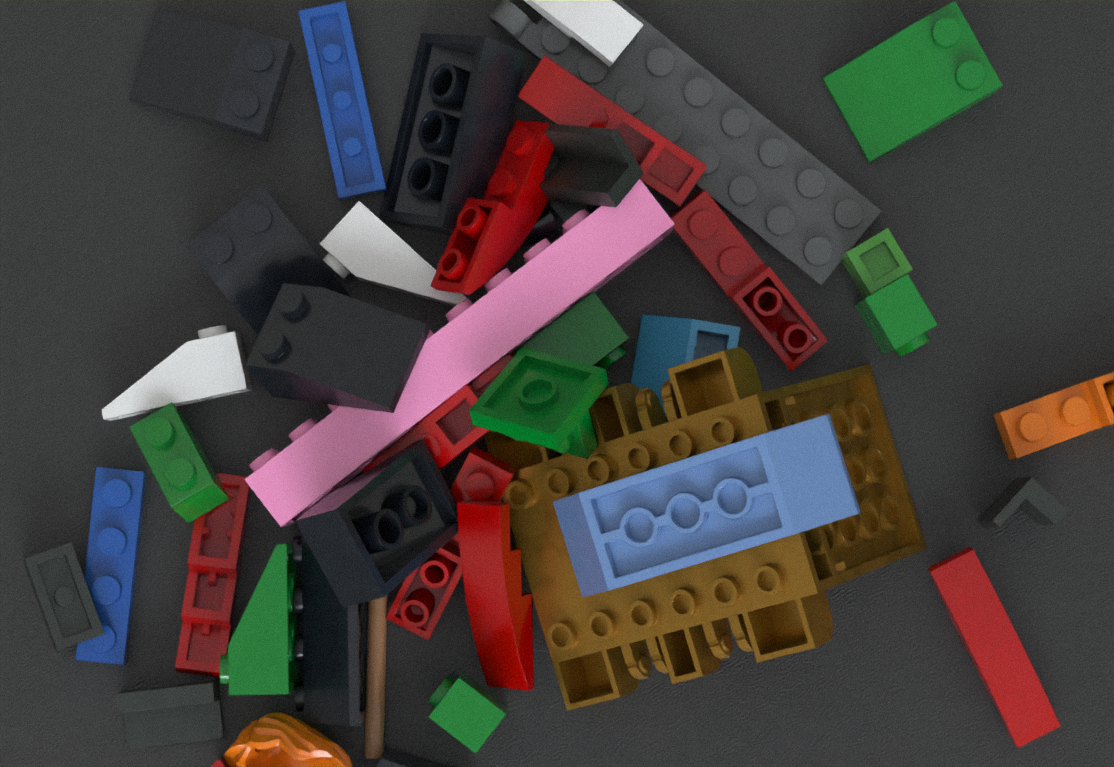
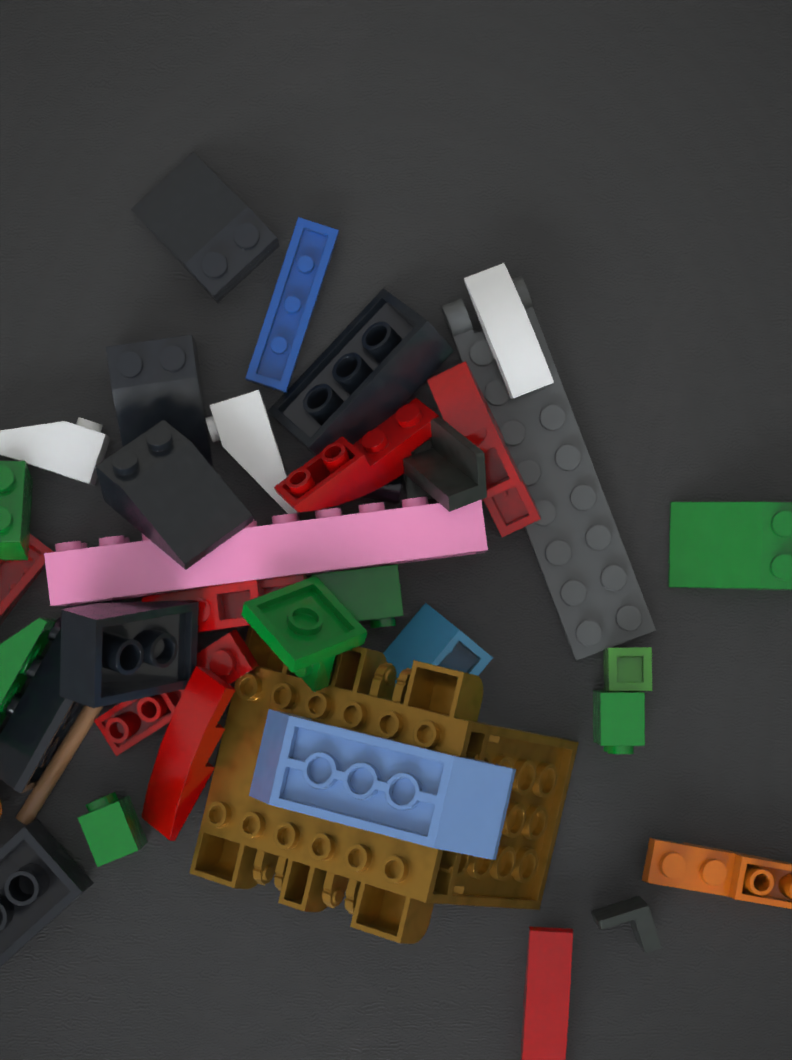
camera: 30 degrees right, 0 degrees up
red slope [669,189,828,372] -> none

